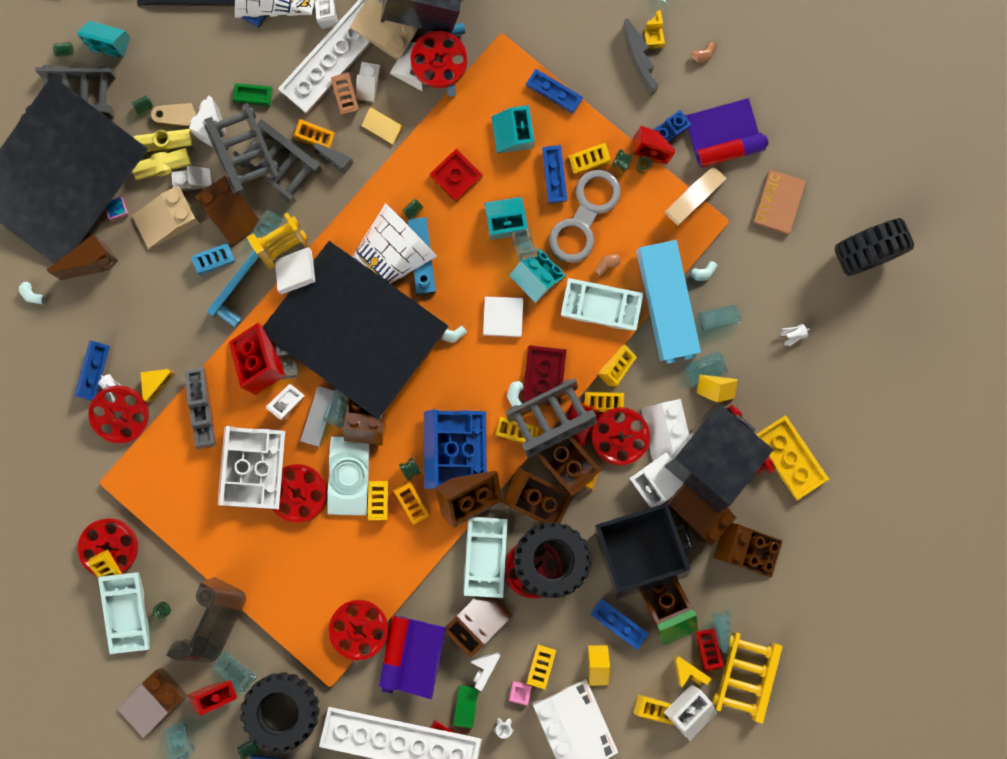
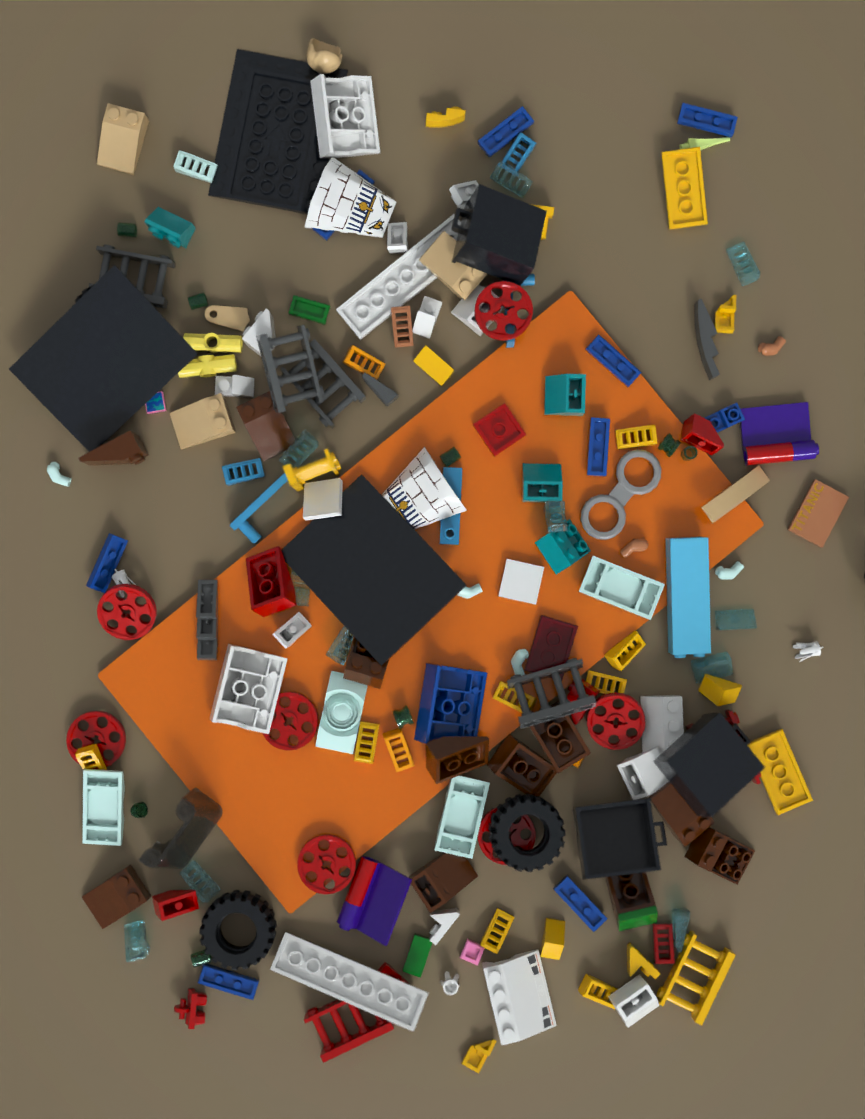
camera: 10 degrees right, 5 degrees up
yellow slope [140,369,175,404] -> none
light grey tile [300,386,337,447] -> none

